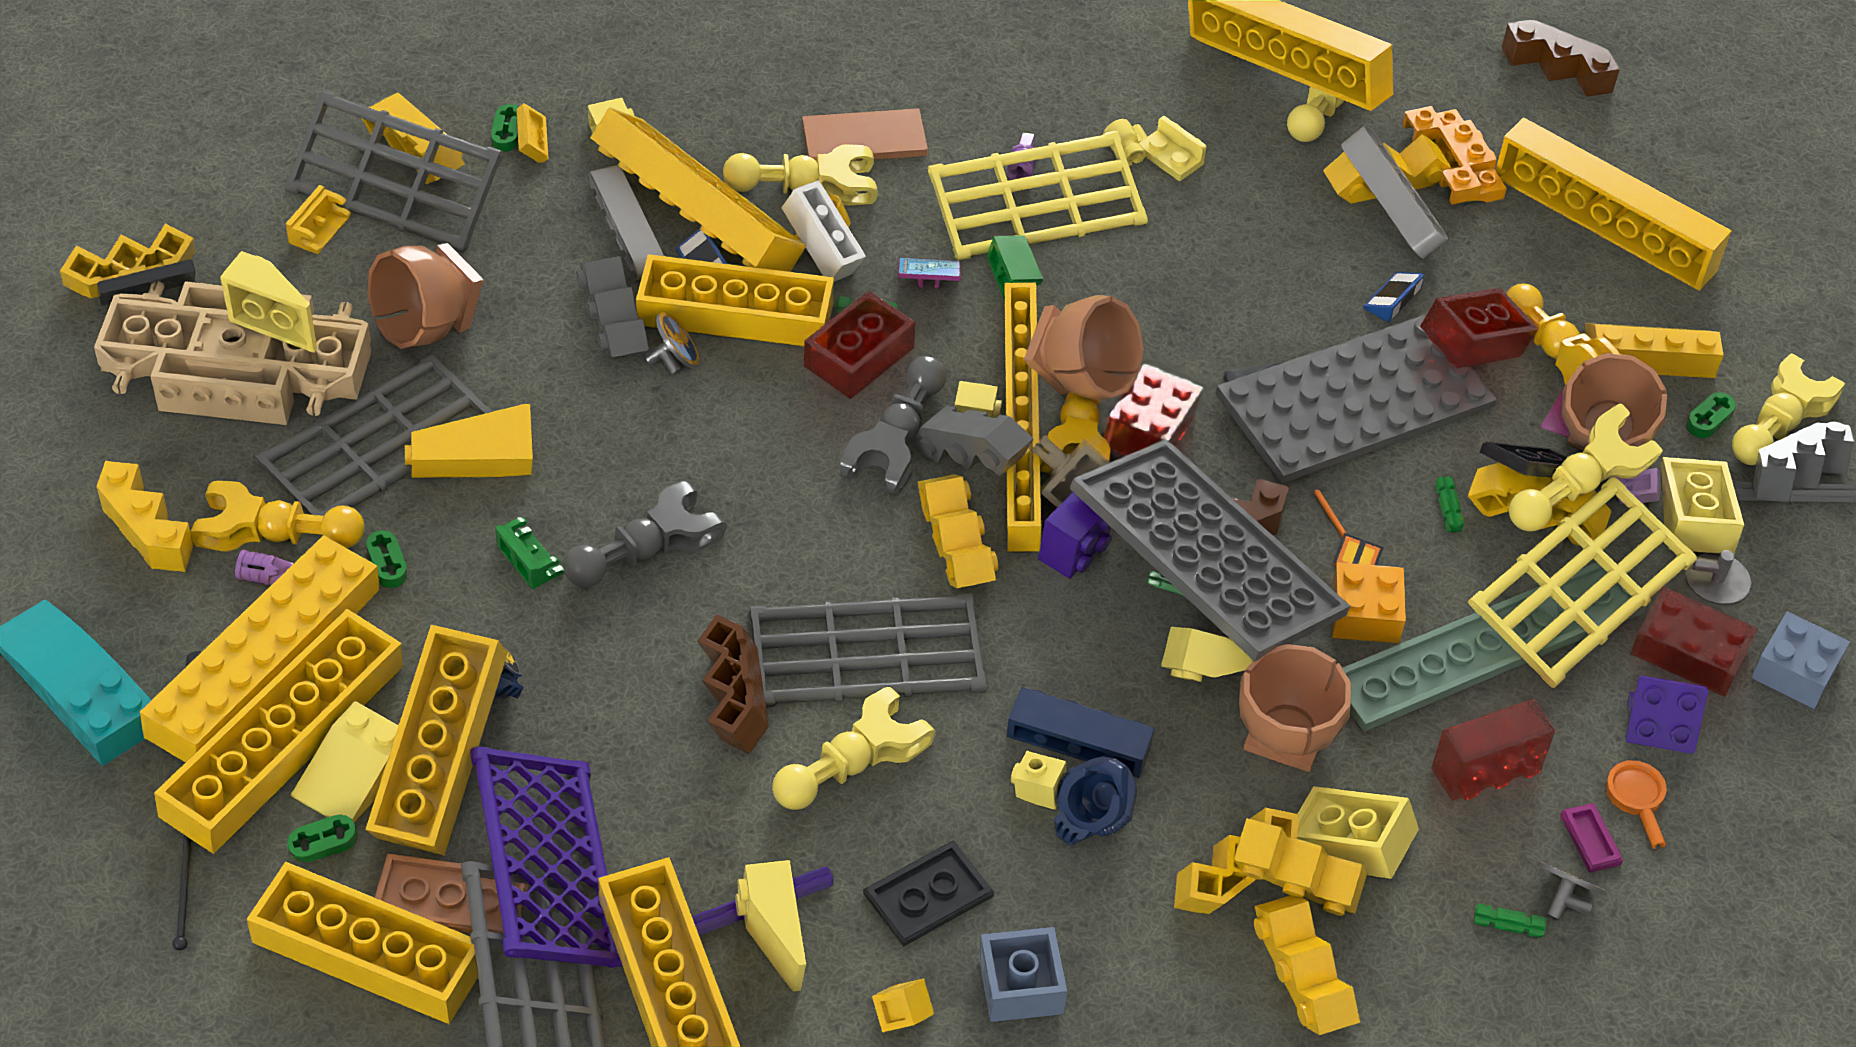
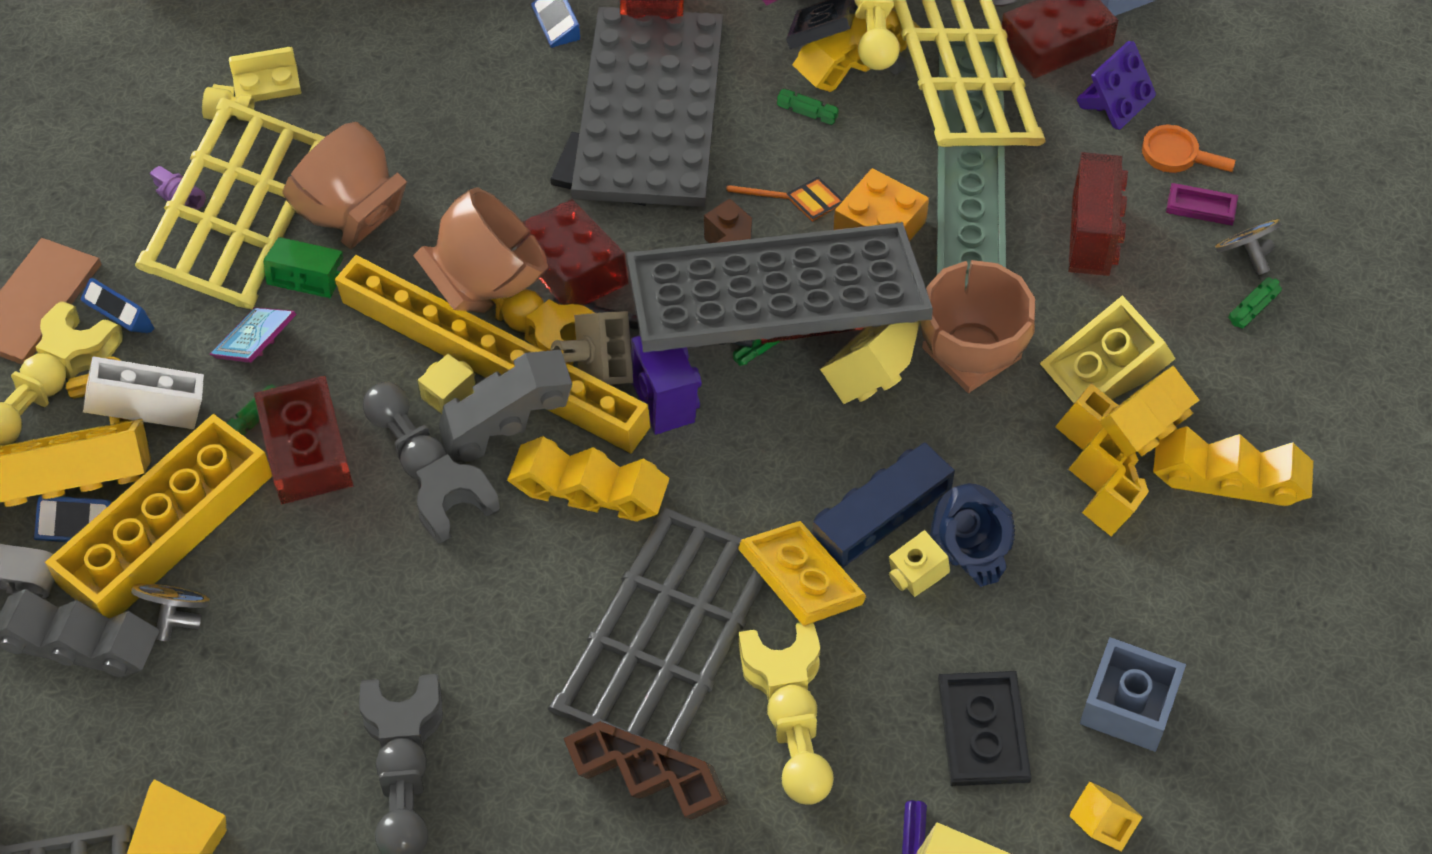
camera: 55 degrees left, 5 degrees up
none -> slope [80,278,155,333]
none -> nougat plate [282,122,407,249]
none -> yellow tile [738,521,866,626]

